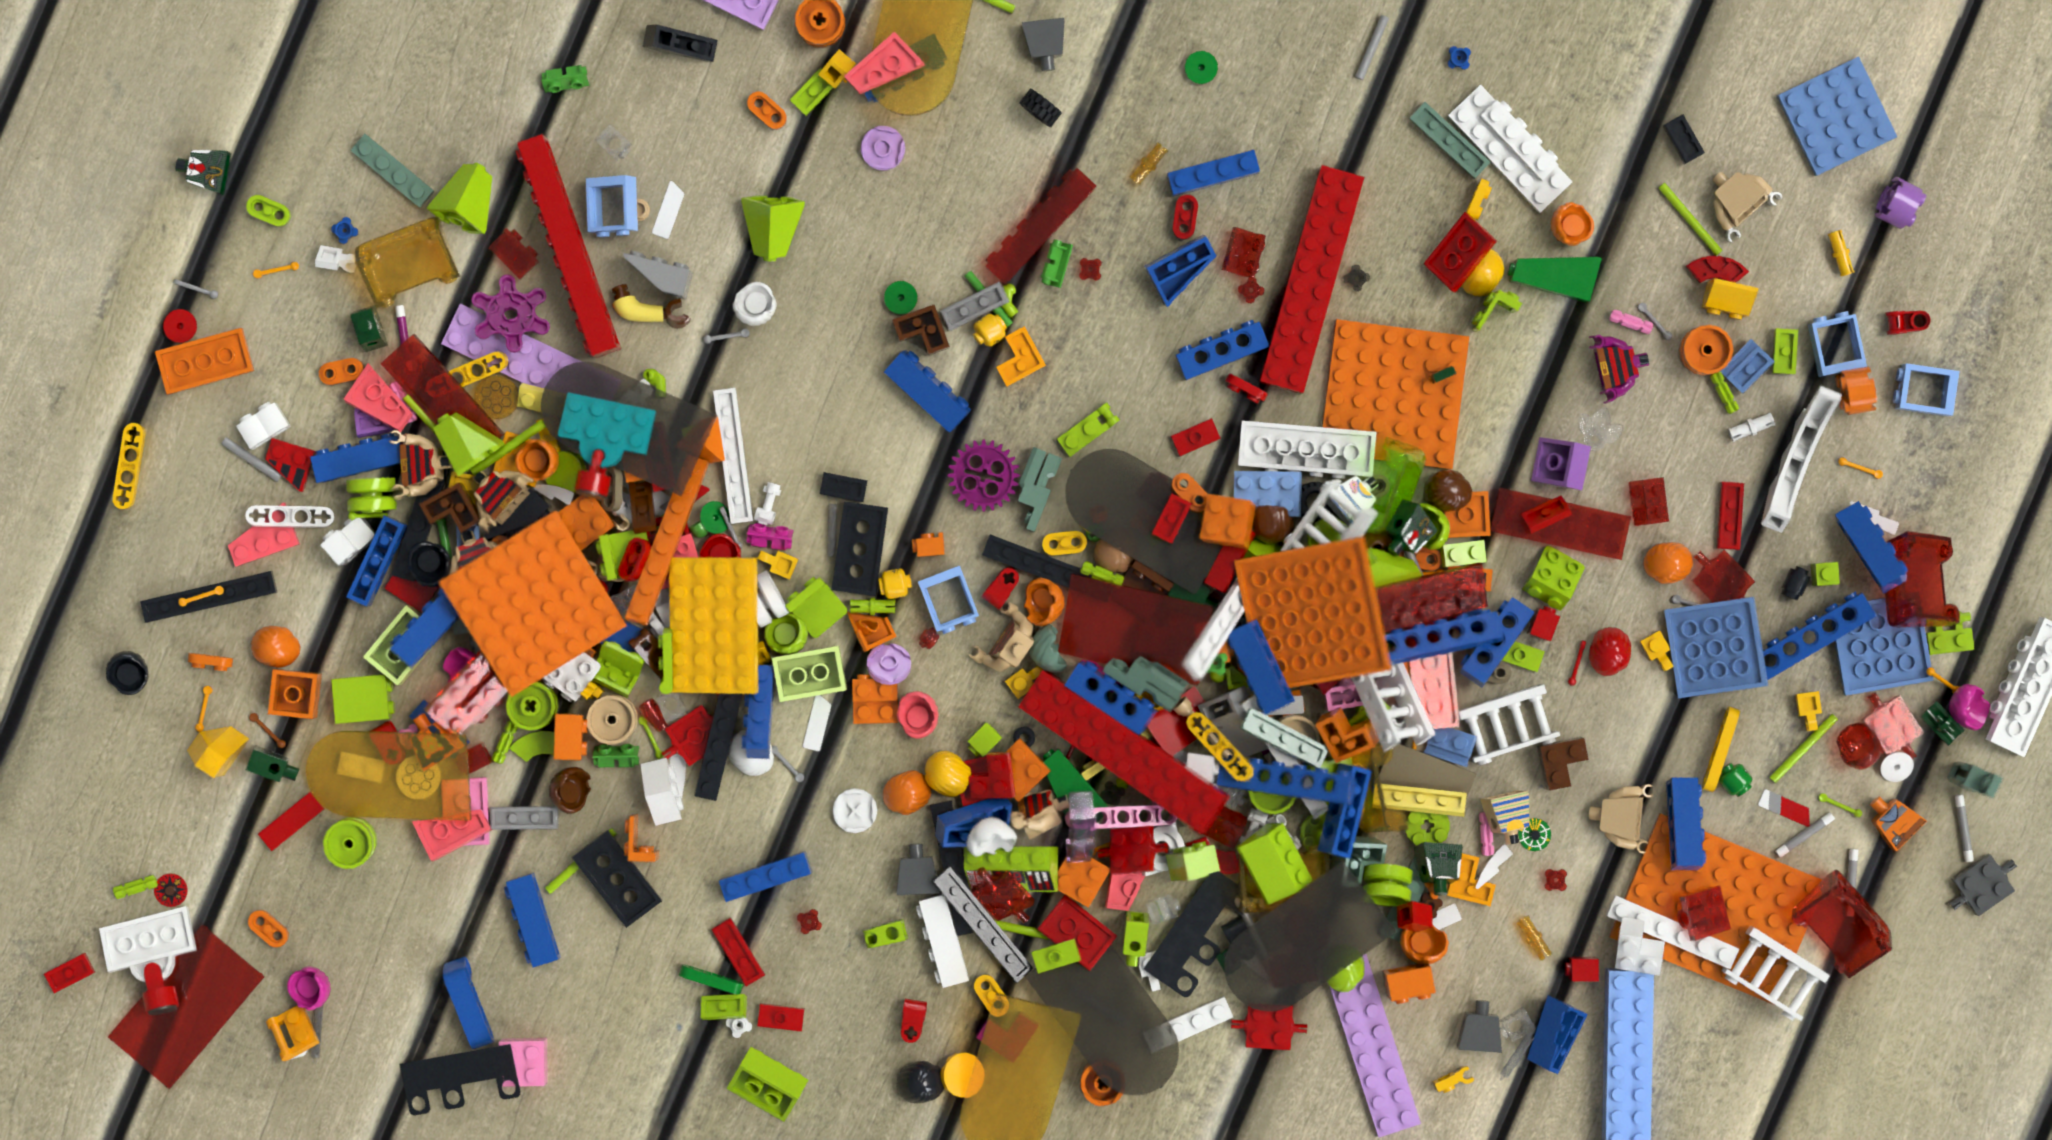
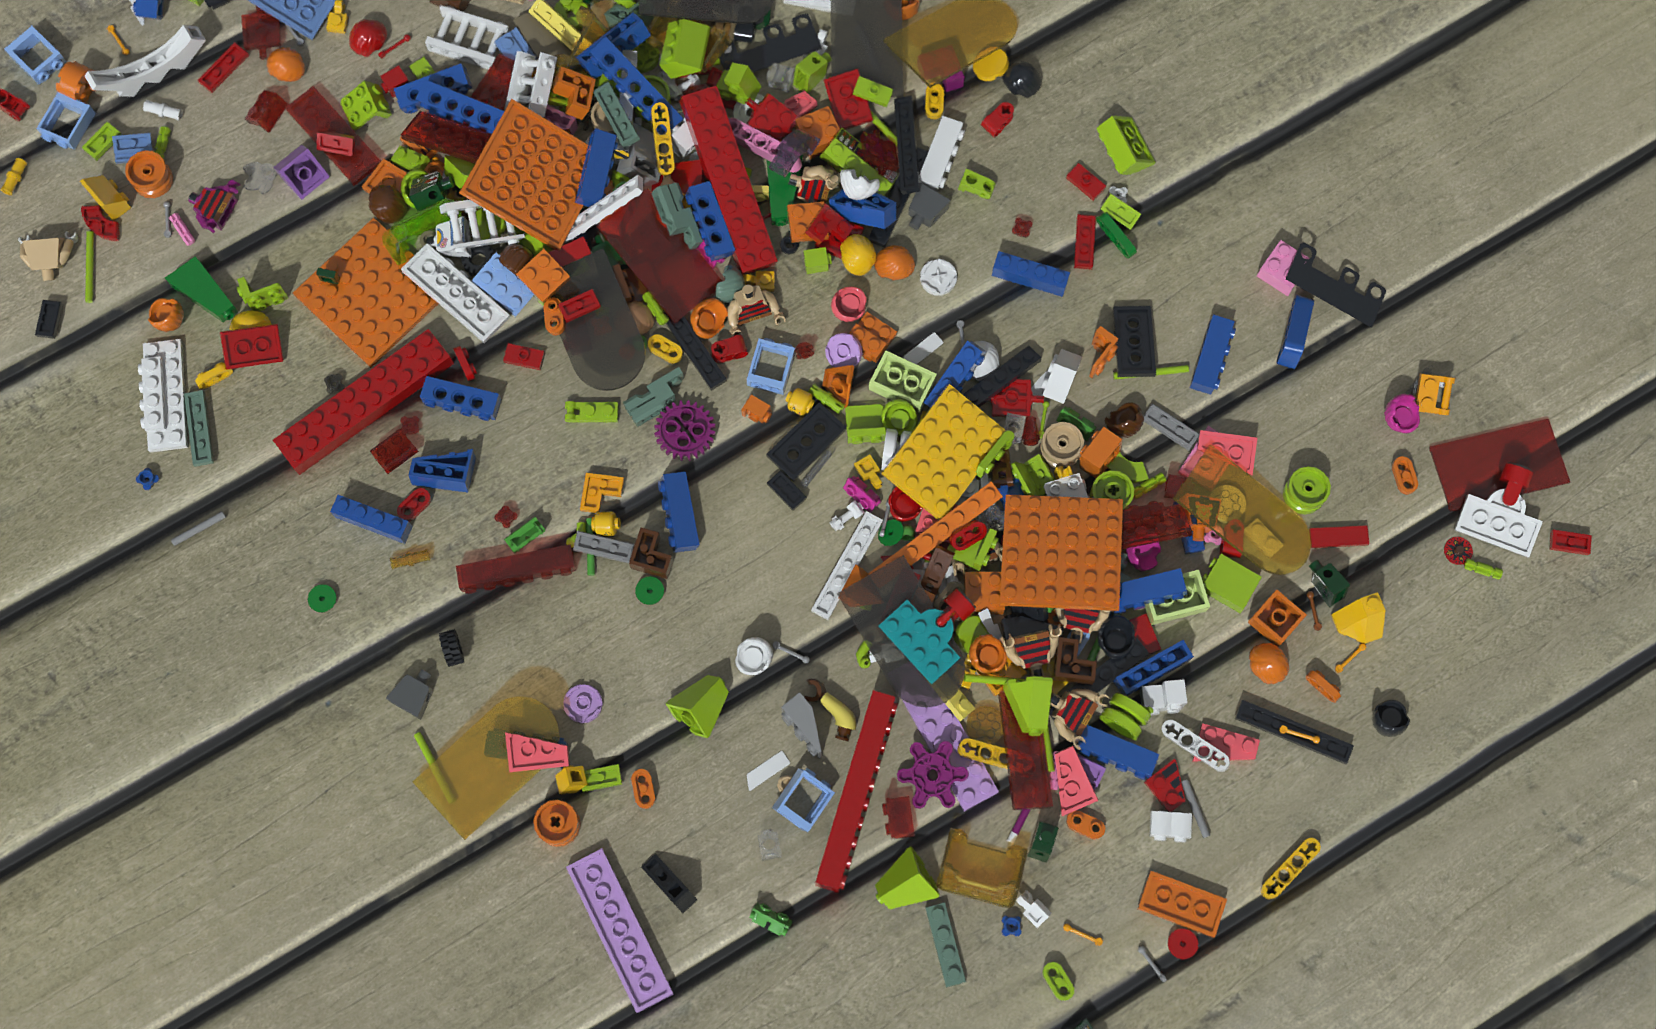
camera: 145 degrees left, 15 degrees down
clear smoke plate [1100,781,1125,805] -> none

